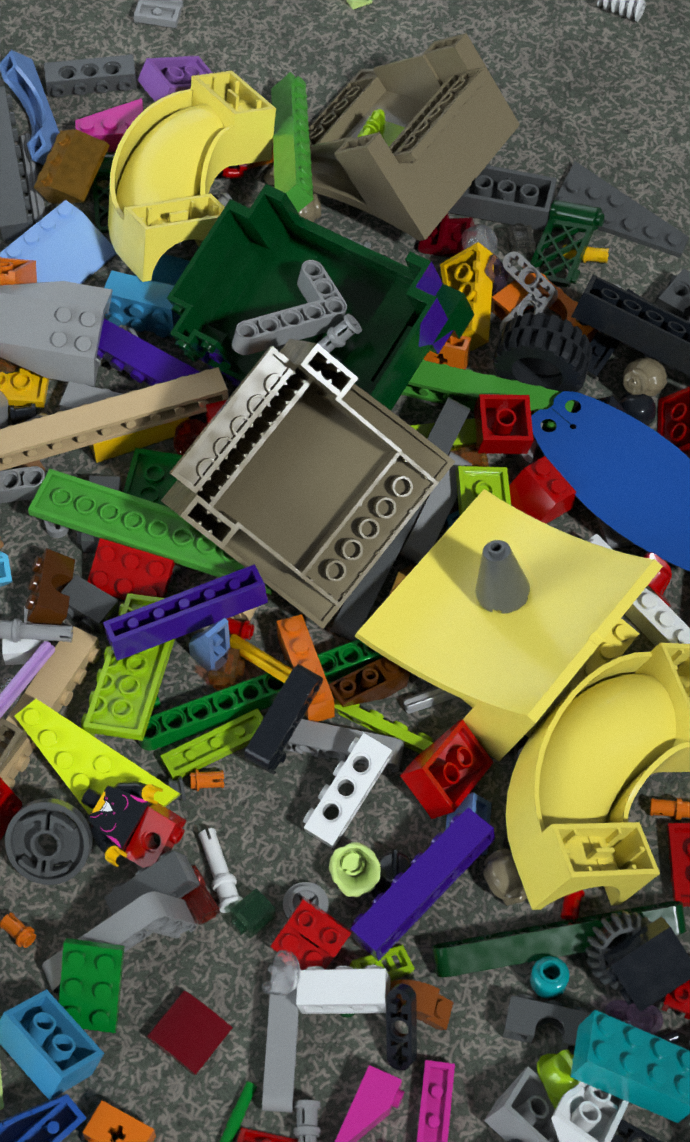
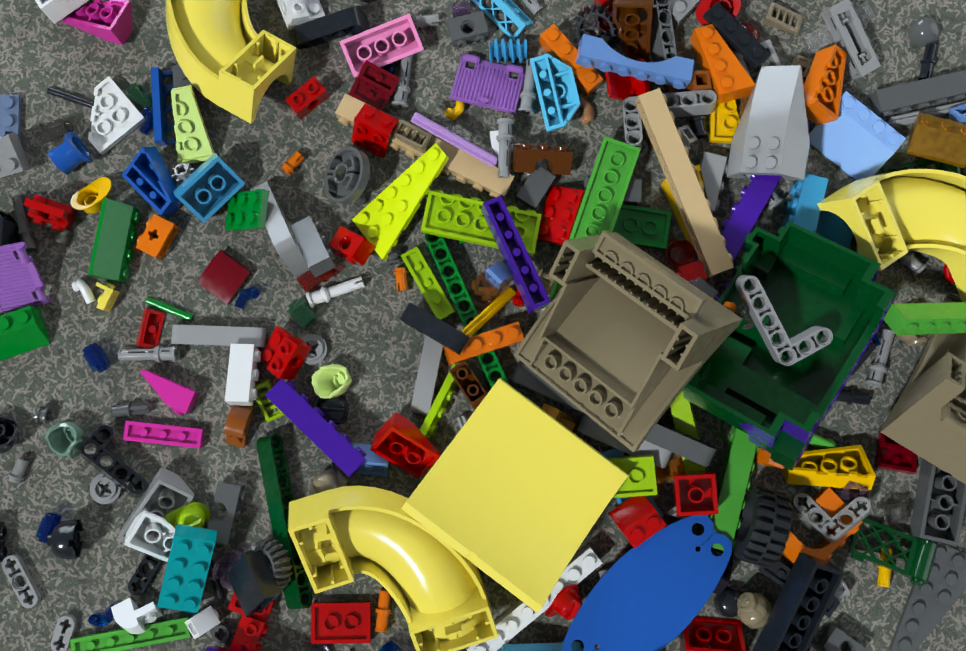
camera: 90 degrees right, 25 degrees up
black torso [81,781,163,867] -> none
clear hair [262,950,301,996] -> none
white brick [303,733,393,849] -> none
light grey pin [317,314,362,353] -> none
black beam [386,983,417,1071] -> none
clear hair [462,224,498,254] -> none
dark grey cone [476,540,530,614] -> none
teal head [530,956,570,999] -> none
none -> light grey gear [171,163,195,185]
none -> clear blue arm [234,287,260,309]

